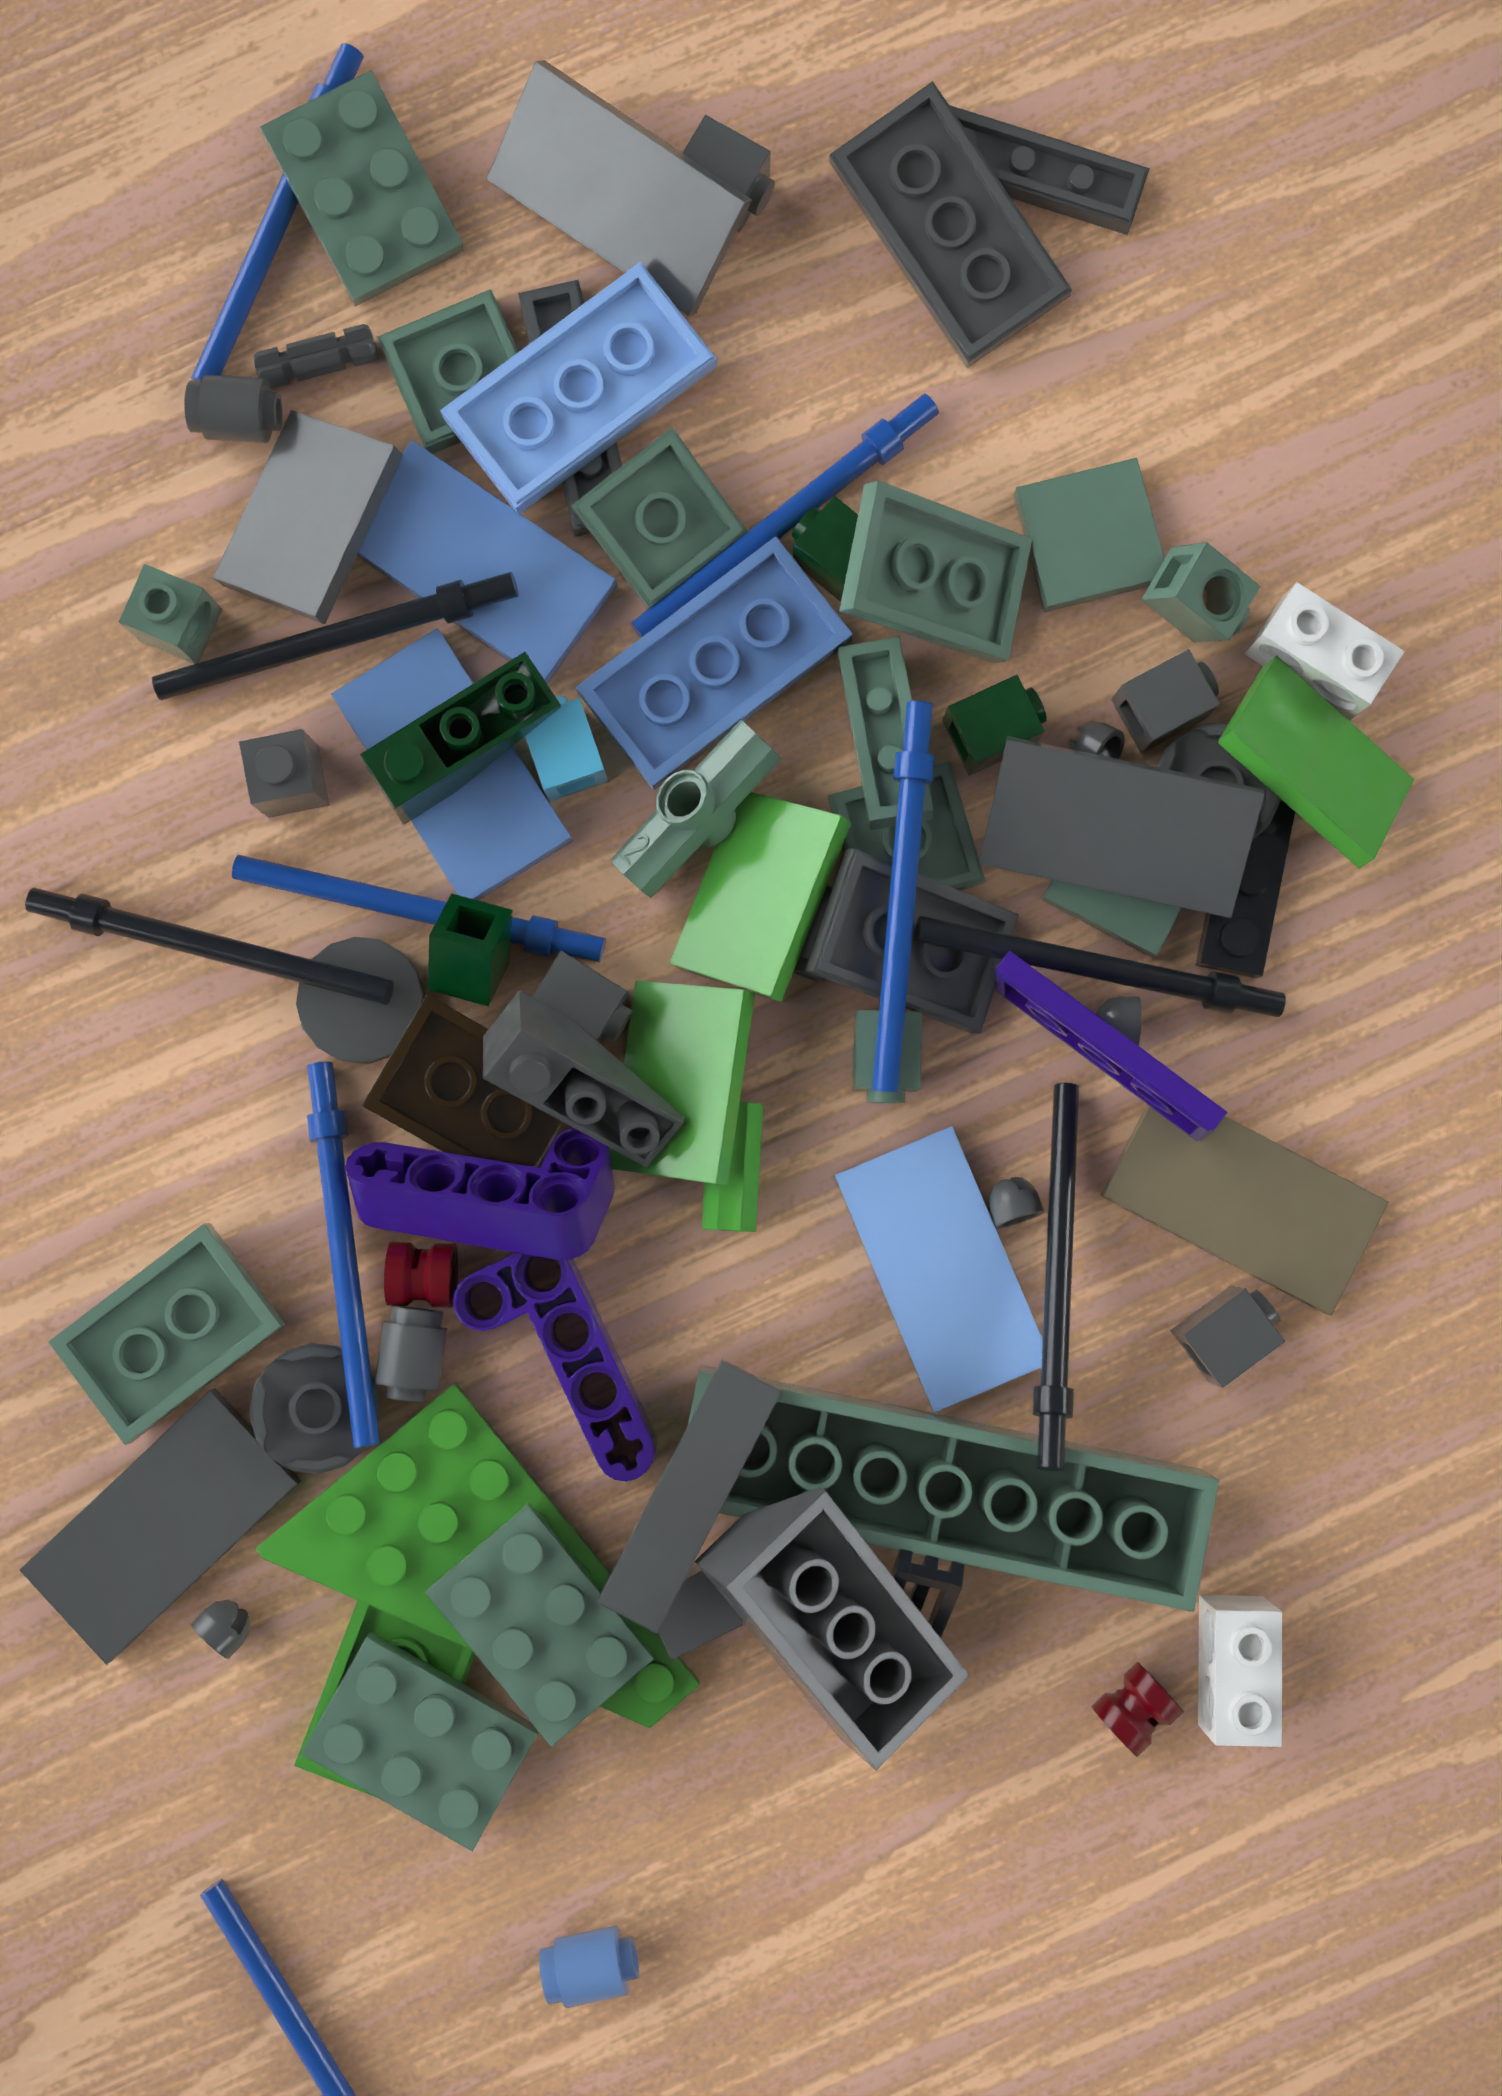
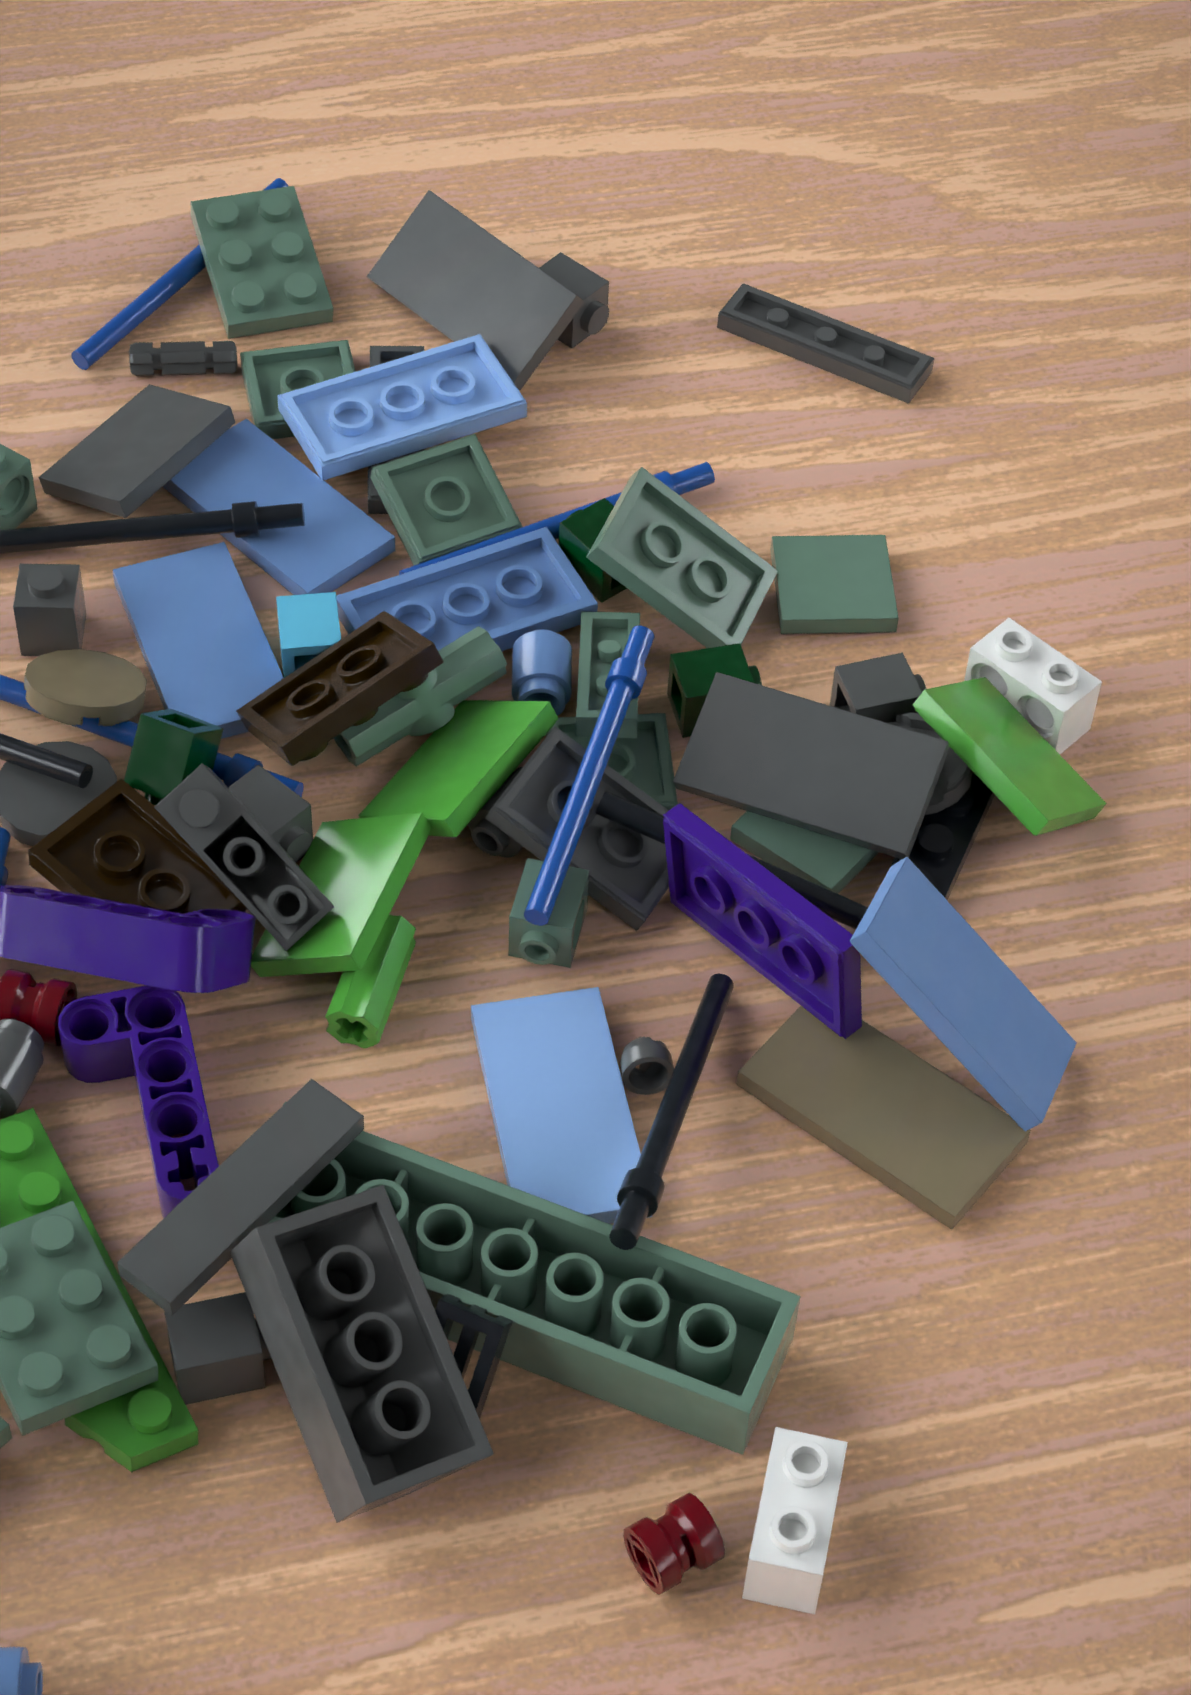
camera: 10 degrees right, 35 degrees down
dark grey brick [184,375,283,443] -> none
dark green slope [359,652,561,825] -> none
dark grey tile [829,81,1072,368] -> none
sand green brick [1141,542,1260,642] -> none
dark grey brick [1170,1286,1285,1388] -> none
none -> dark tan tile [24,649,147,726]
none -> dark brown plate [236,611,444,766]
none -> medium blue brick [512,629,572,716]
none -> medium blue tile [850,857,1077,1131]

